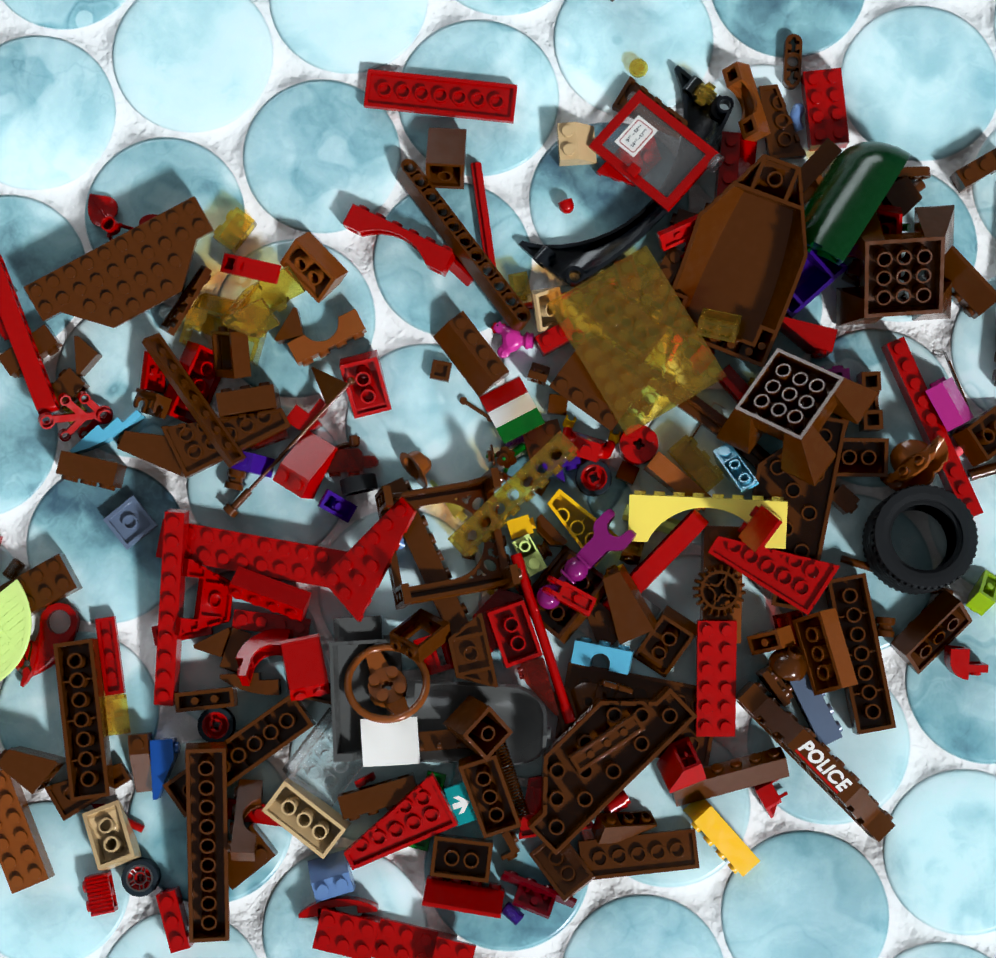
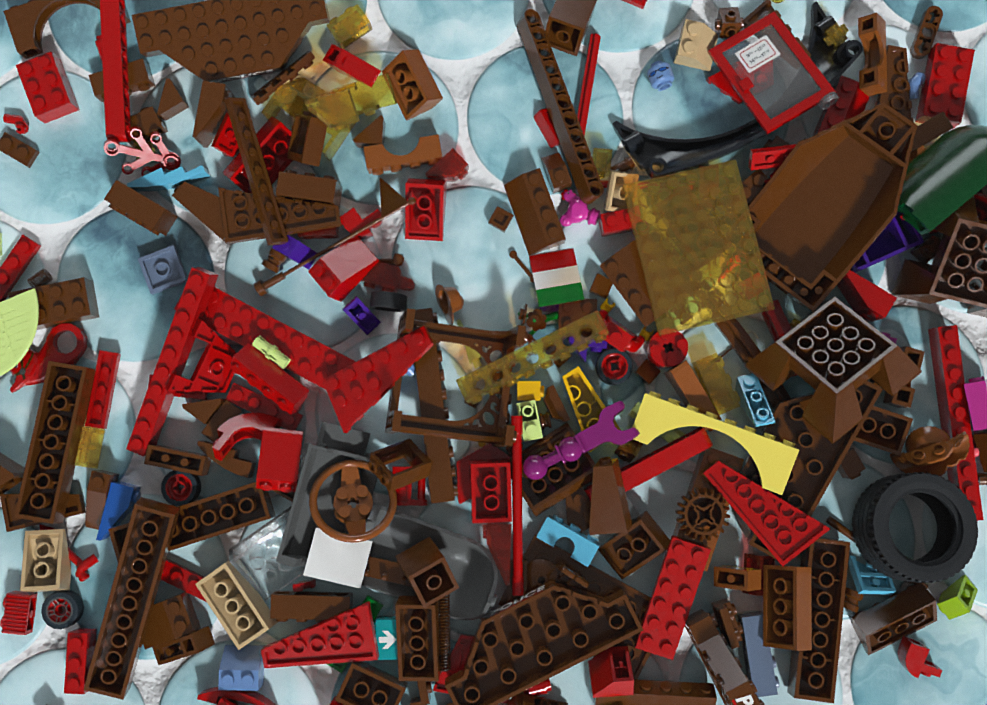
camera: 20 degrees right, 0 degrees up
reddish brown hinge [133,388,172,419] -> none
reddish brown arch [227,779,263,862] -> none
red arch [342,204,456,277] -> none
reddish brown wing [448,613,498,688] -> none
reddish brown bracket [527,362,550,386] -> none
red hinge [541,576,597,617] -> none
red hinge [558,198,574,214] -> none
reddish brown tile [568,712,646,774] -> none
clear yellow hinge [697,308,742,343] -> none
red slope [737,504,782,555] -> none
reddish brown piece [768,645,807,681] -> none
none -> red arm [75,553,99,582]
none -> reddish brown slope [152,626,215,665]
none -> reddish brown slope [192,81,235,148]
none -> yellowish green pin [252,335,291,369]
none -> clear red slope [425,148,469,182]
none -> reddish brown slope [541,152,572,194]
none -> reddish brown pin [610,157,635,172]
none -> medium blue head [647,61,674,91]
none -> reddish brown brick [715,7,744,38]
none -> medium azure wing [848,555,896,595]

